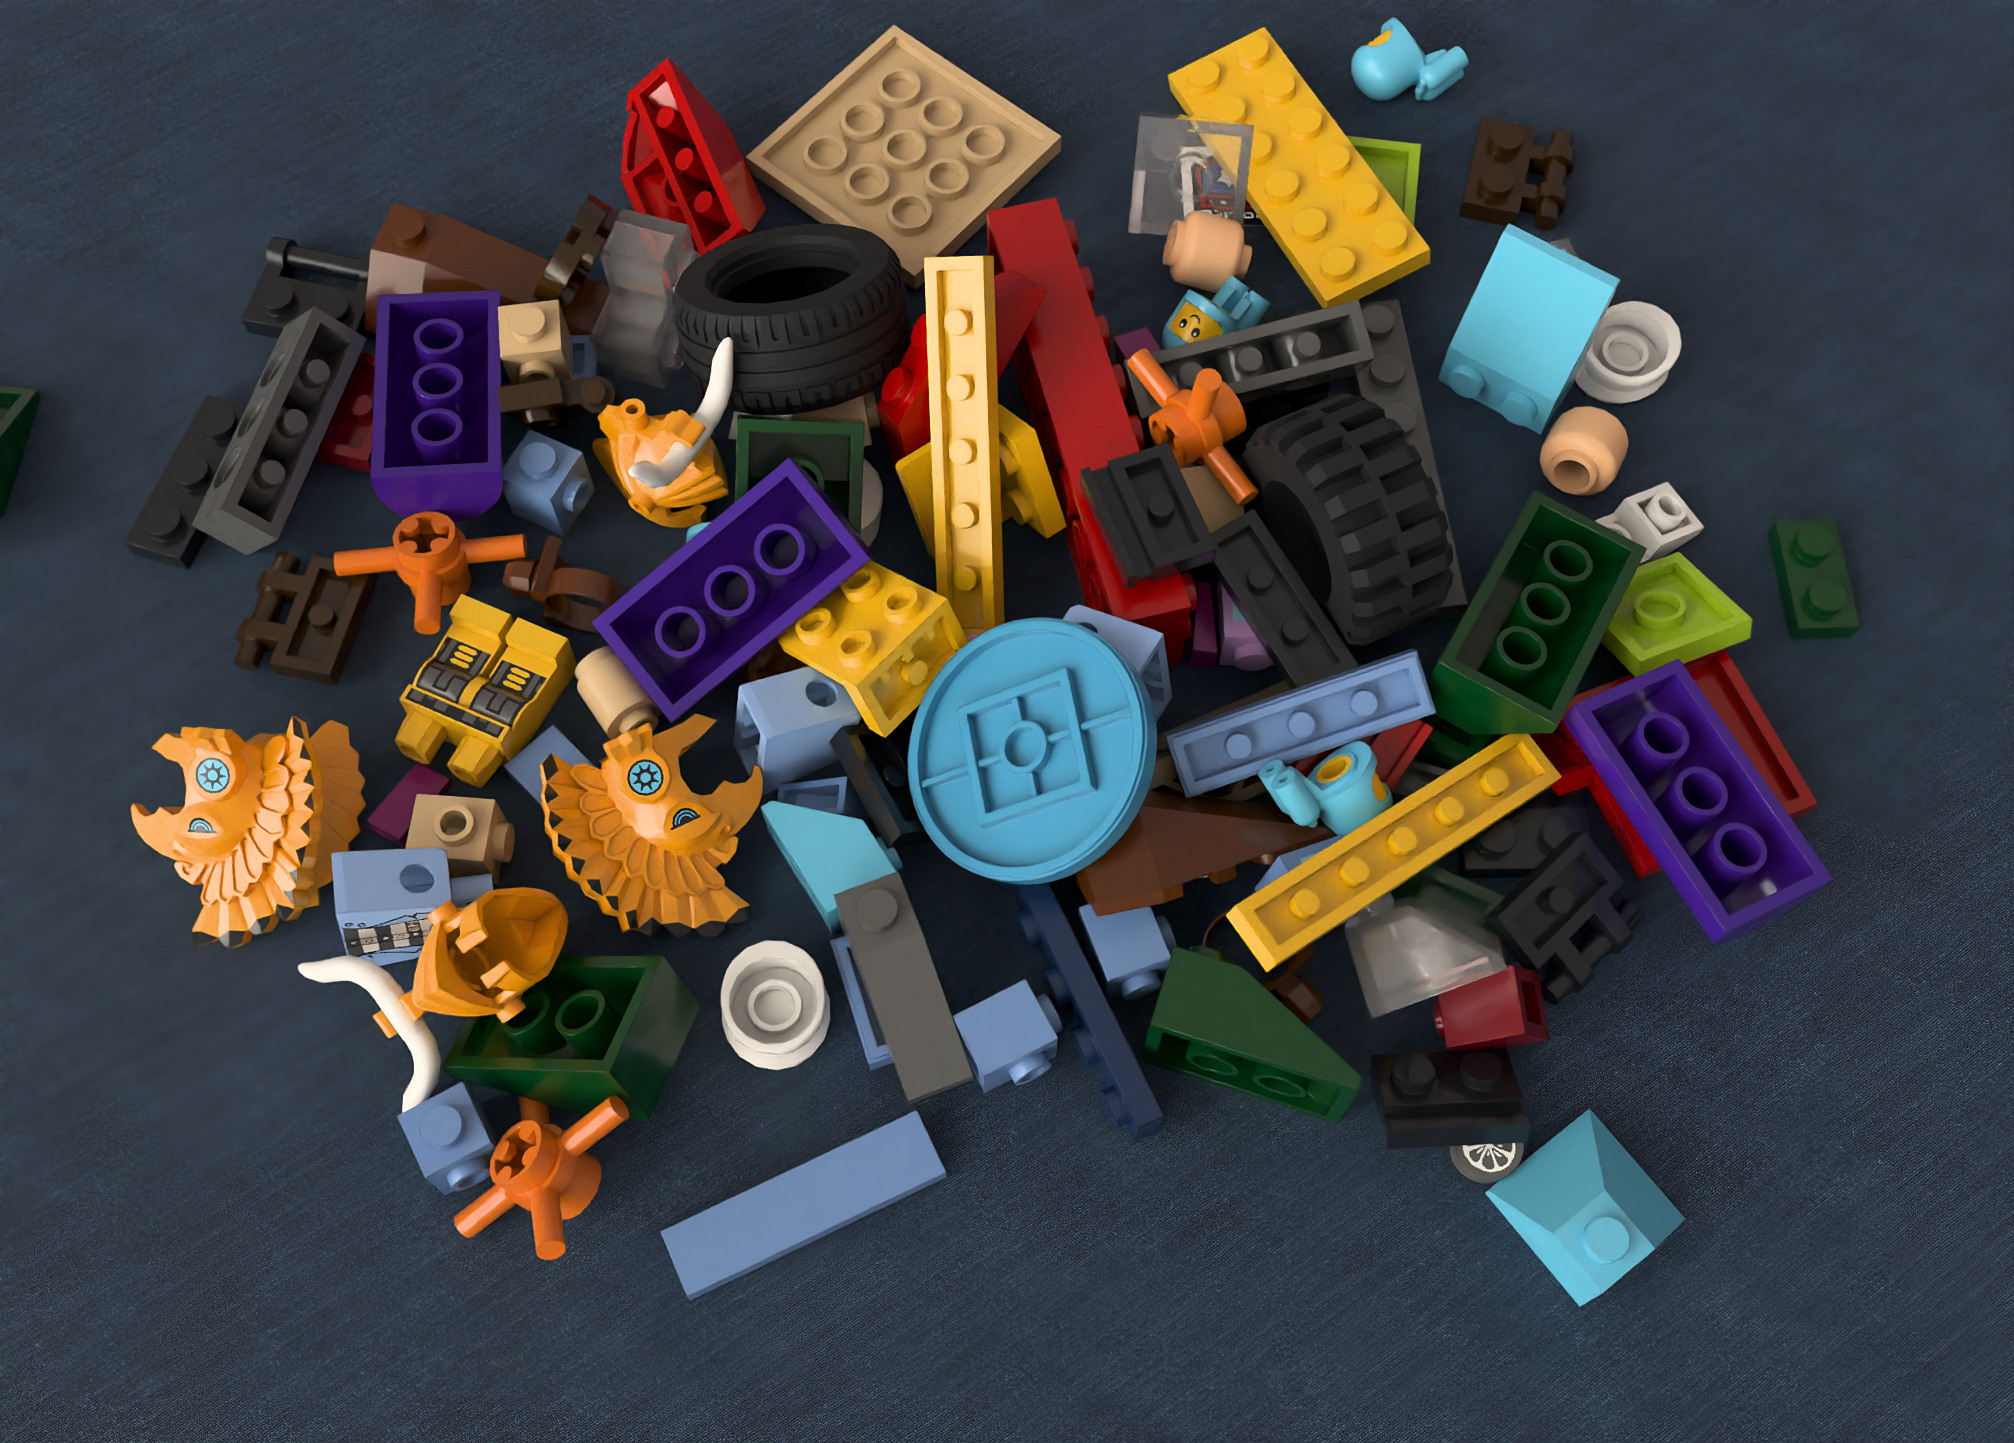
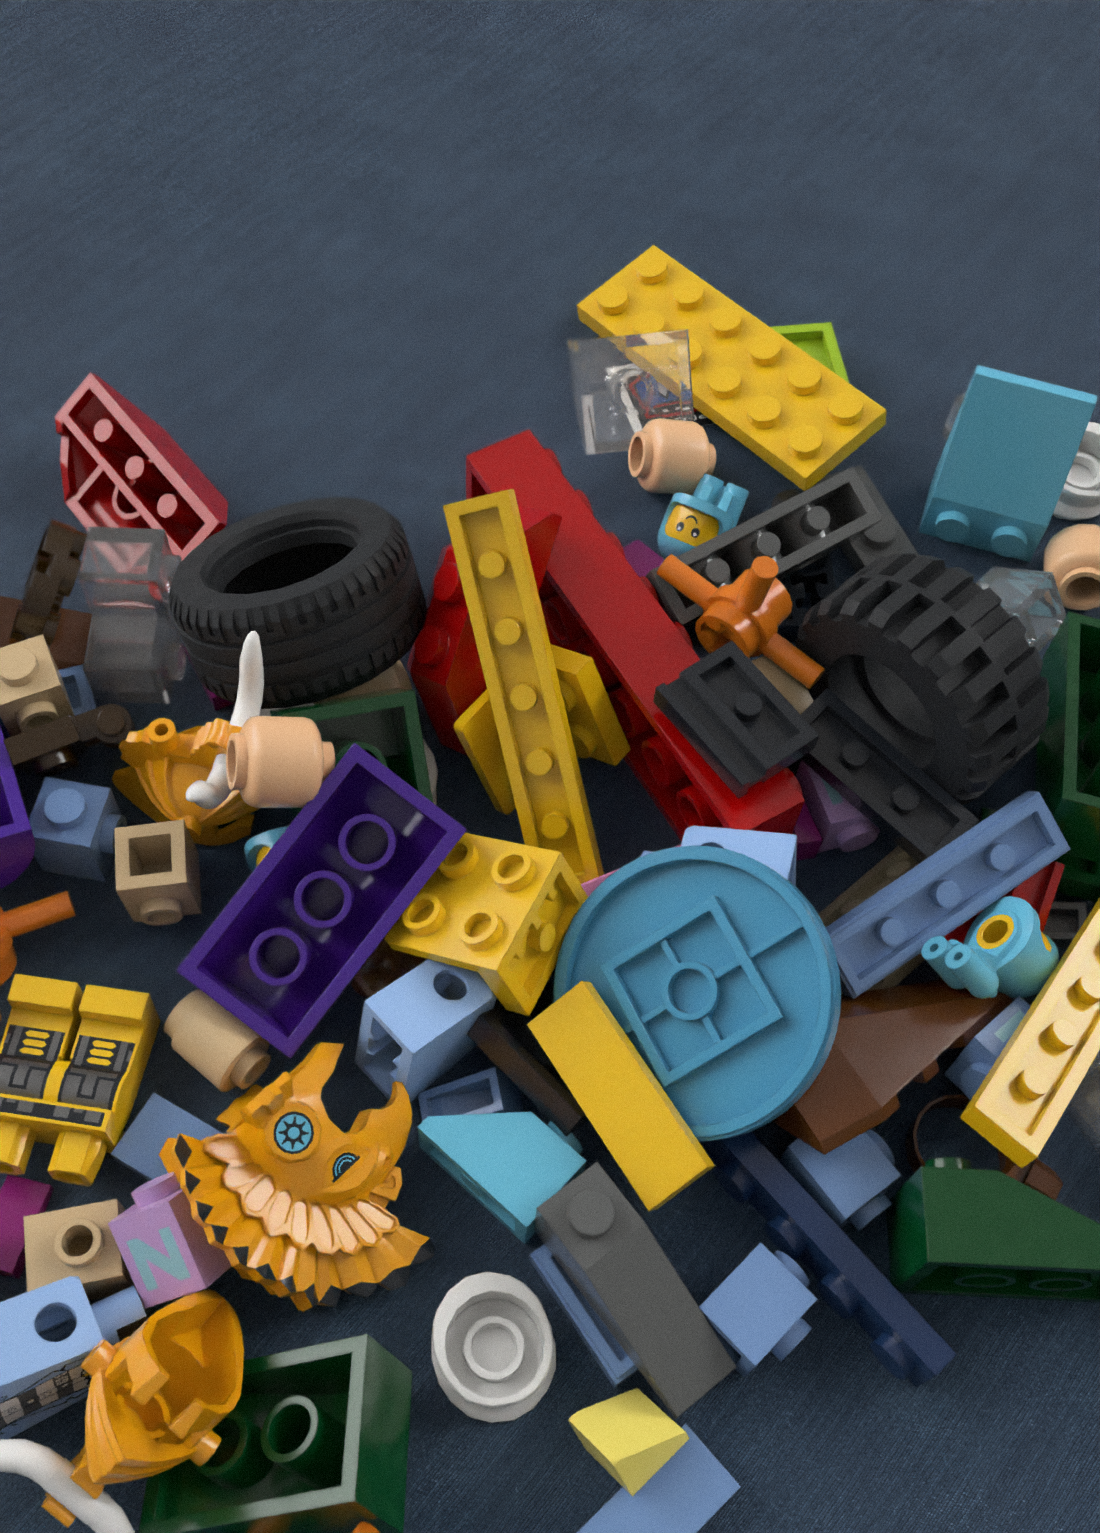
camera: 20 degrees left, 5 degrees down
reddish brown piece [503,535,629,634] -> none
tan plate [746,25,1061,290] -> none
medium azure piece [1351,17,1469,101] -> none
dark brown plate [1459,116,1576,231] -> none
none -> lavender brick [108,1172,231,1309]
none -> tan brick [114,819,202,926]
none -> light nougat head [226,716,335,808]
none -> yellow tile [527,981,715,1211]
none -> light yellow slope [568,1388,689,1497]
none -> clear brick [976,567,1066,652]

